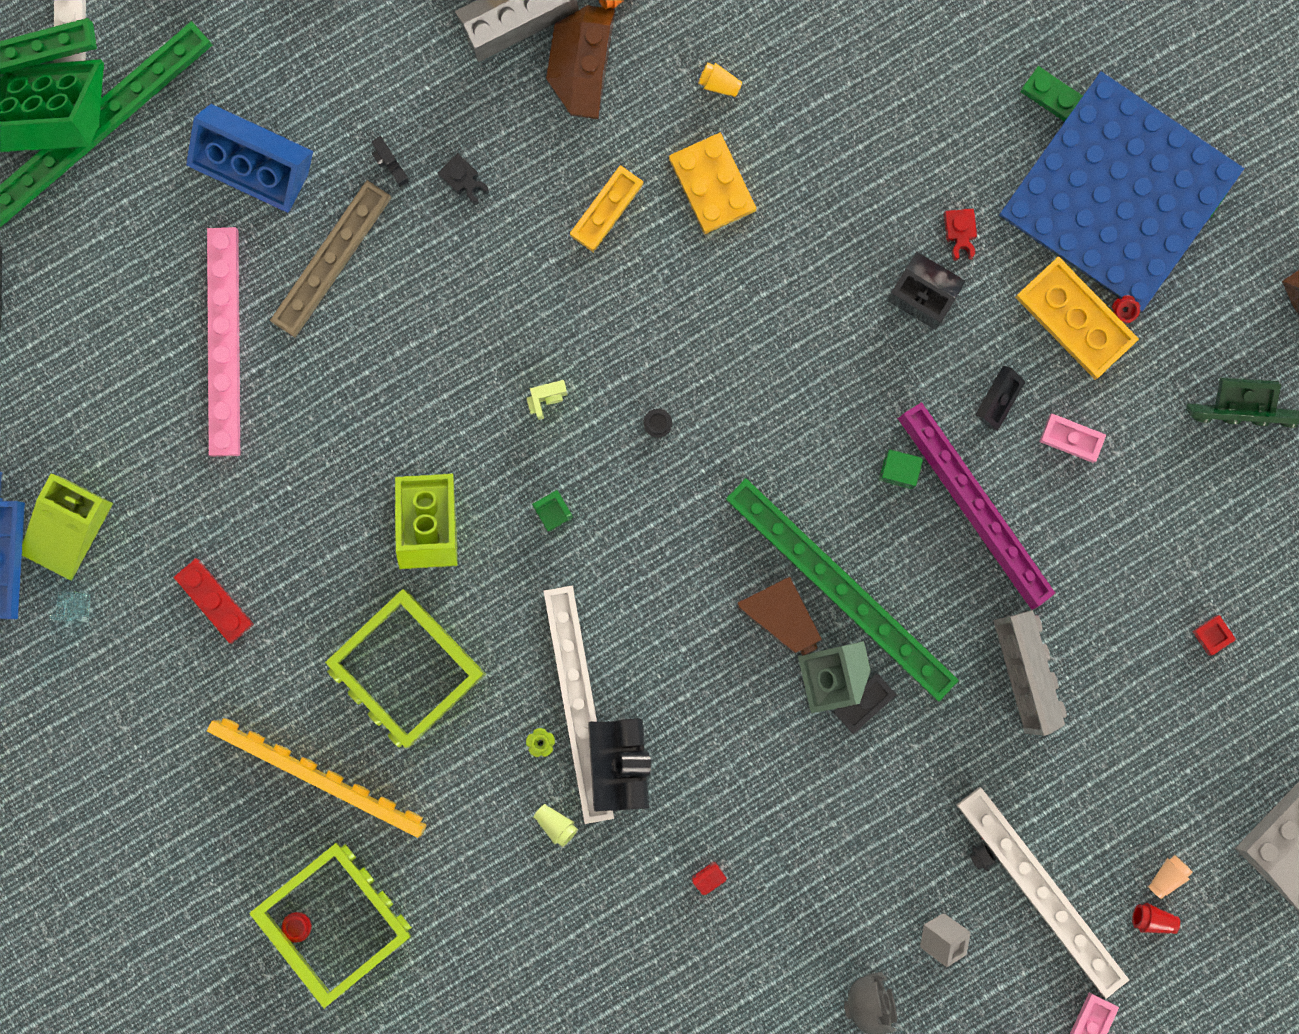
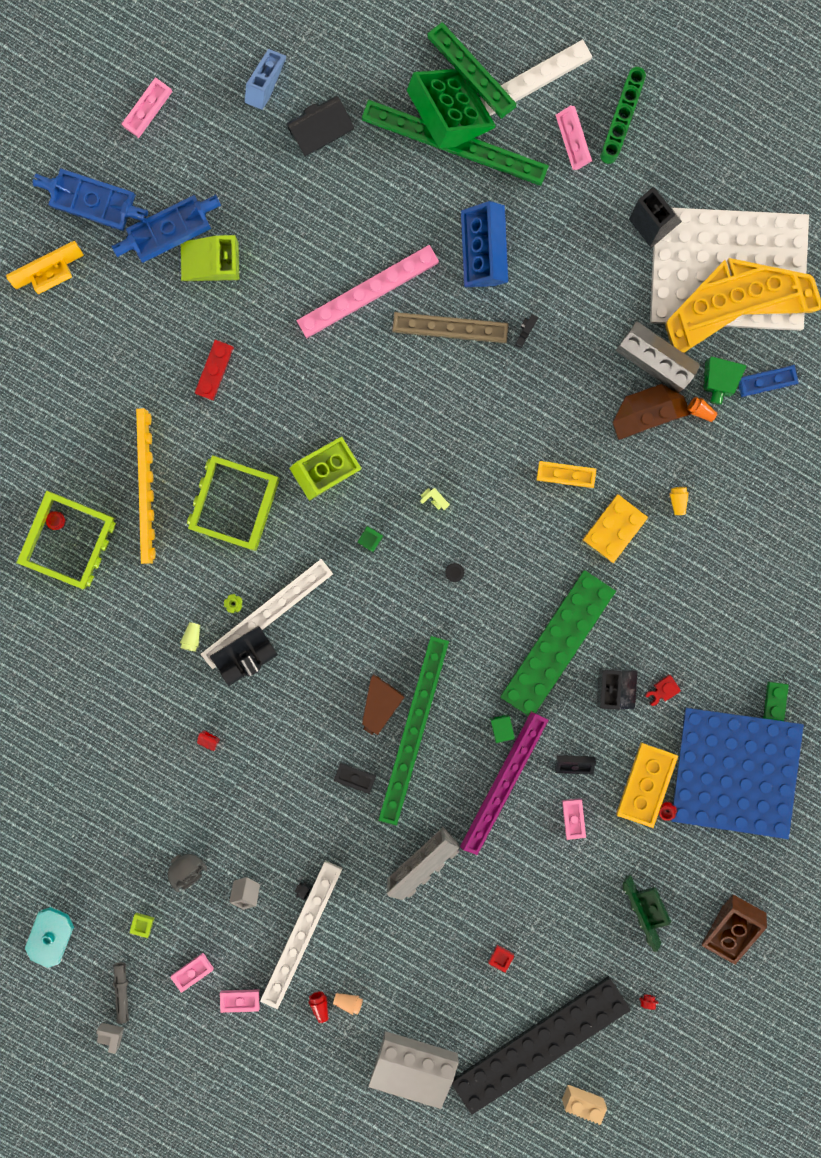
camera: 65 degrees right, 5 degrees up
clear light blue panel [49,592,91,623] -> none
black plate [438,153,489,205] -> none
sand green slope [798,641,871,713] -> none
none -> green plate [500,570,616,716]

